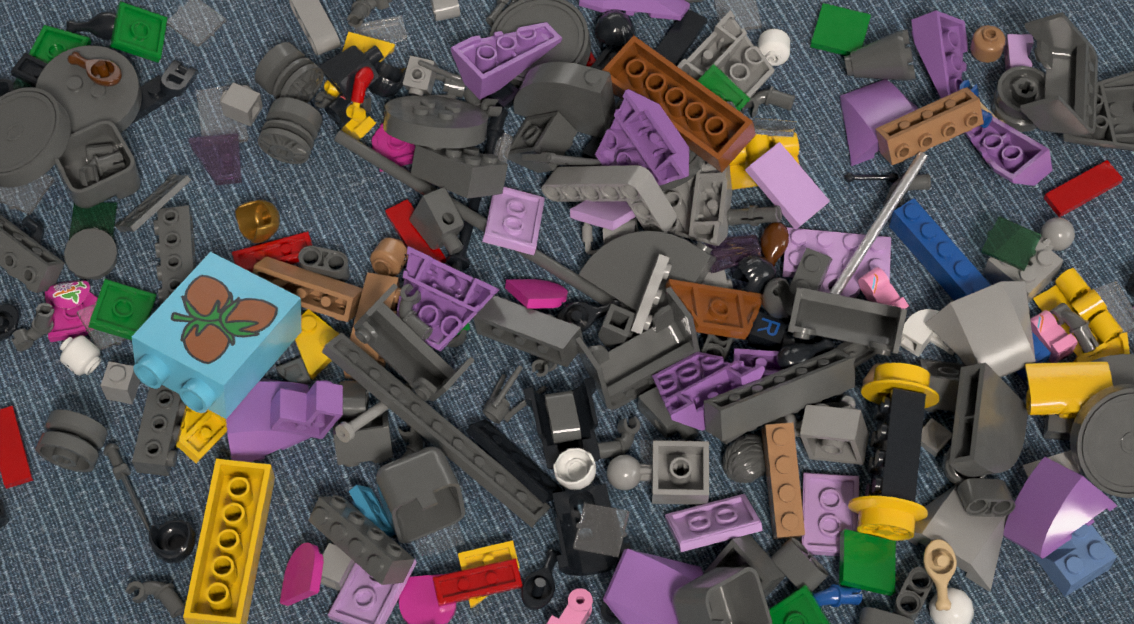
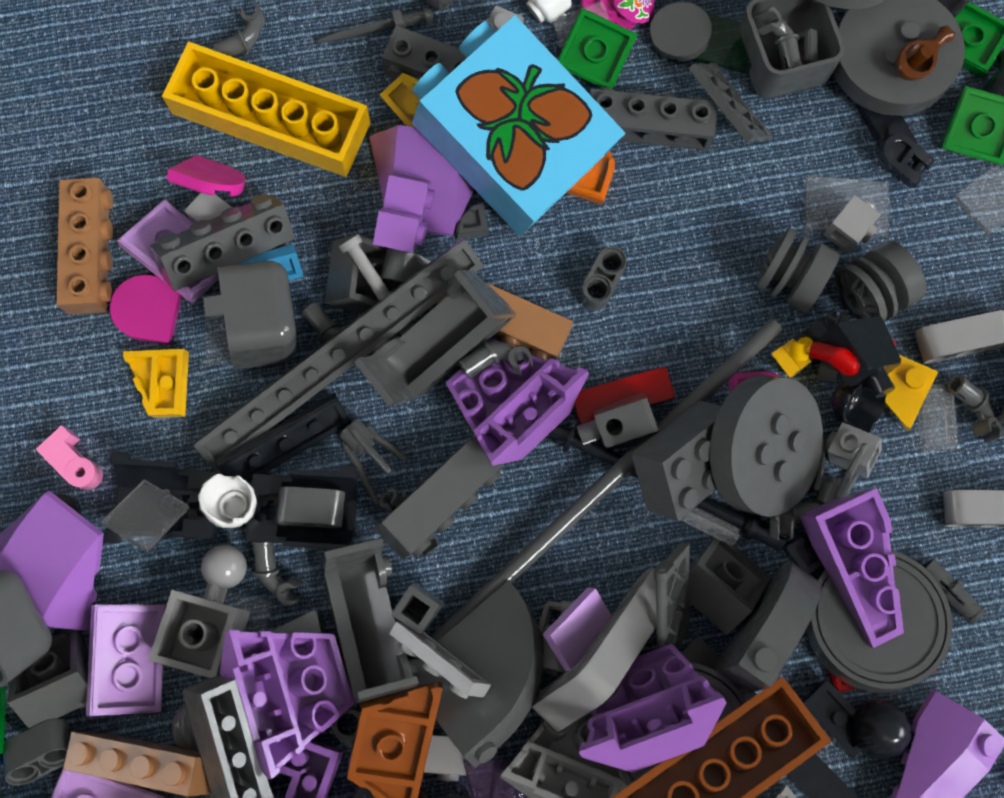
camera: 100 degrees right, 15 degrees up
black hair [148,520,196,564] -> none
clear purple wing [188,134,242,185] -> none
red tile [232,231,312,273] -> none
pearl gold hair [235,200,280,243] -> none
medium nougat brick [253,256,363,322] -> none
yellow wing [295,309,339,380] -> none
medium nougat head [370,238,408,277] -> none
red tile [433,558,522,607] -> none
lavender tile [482,187,545,255] -> none
dark pink tile [505,279,568,309] -> none
black piece [521,548,561,610] -> none
black piece [556,300,621,332] -> none

